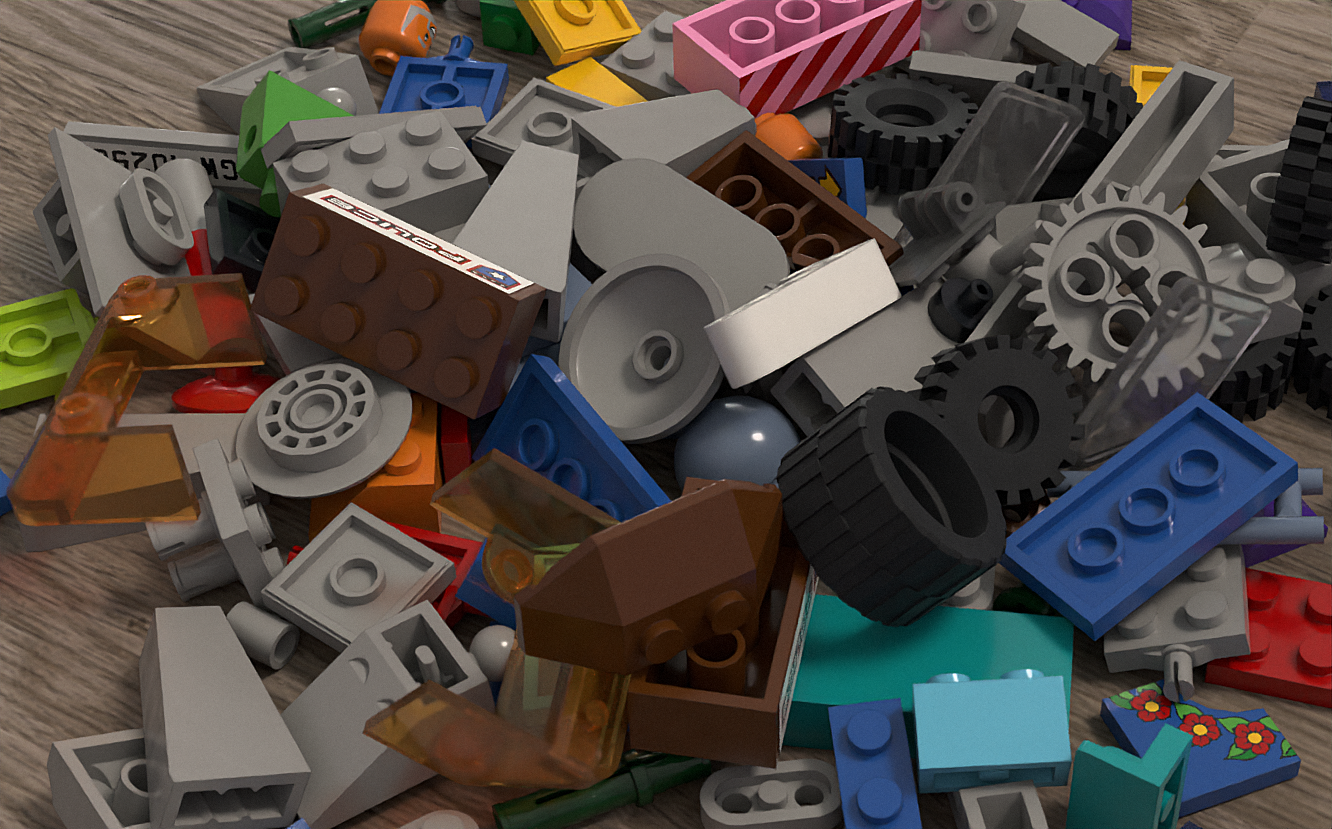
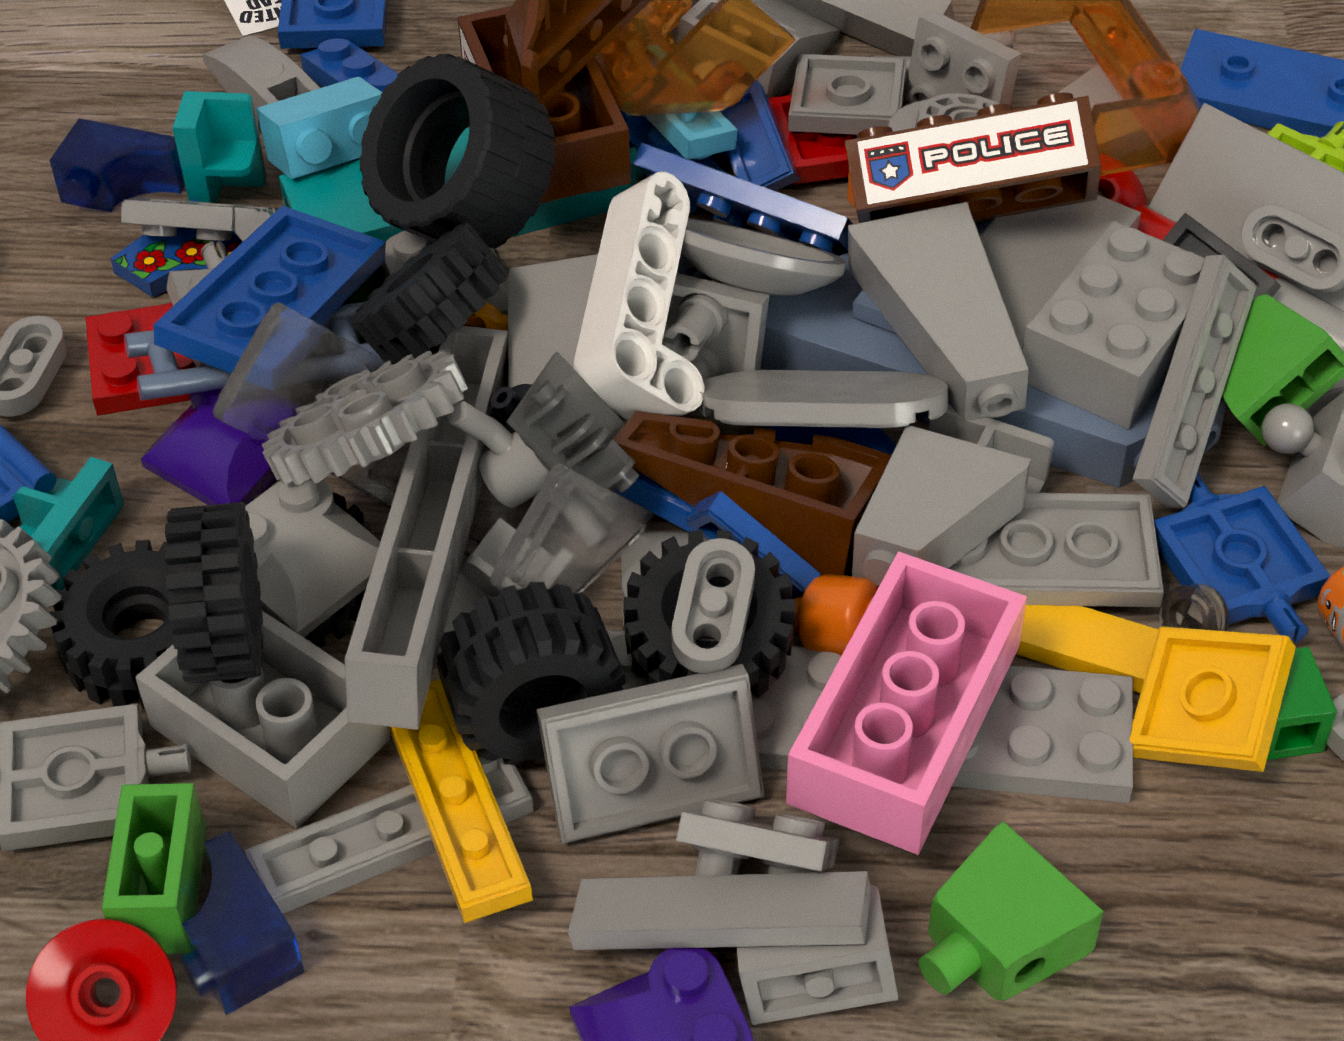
camera: 150 degrees right, 5 degrees up
none -> light grey hinge [121,198,278,241]
none -> light grey plate [672,538,755,674]
none -> clear smoke tile [1159,583,1229,631]

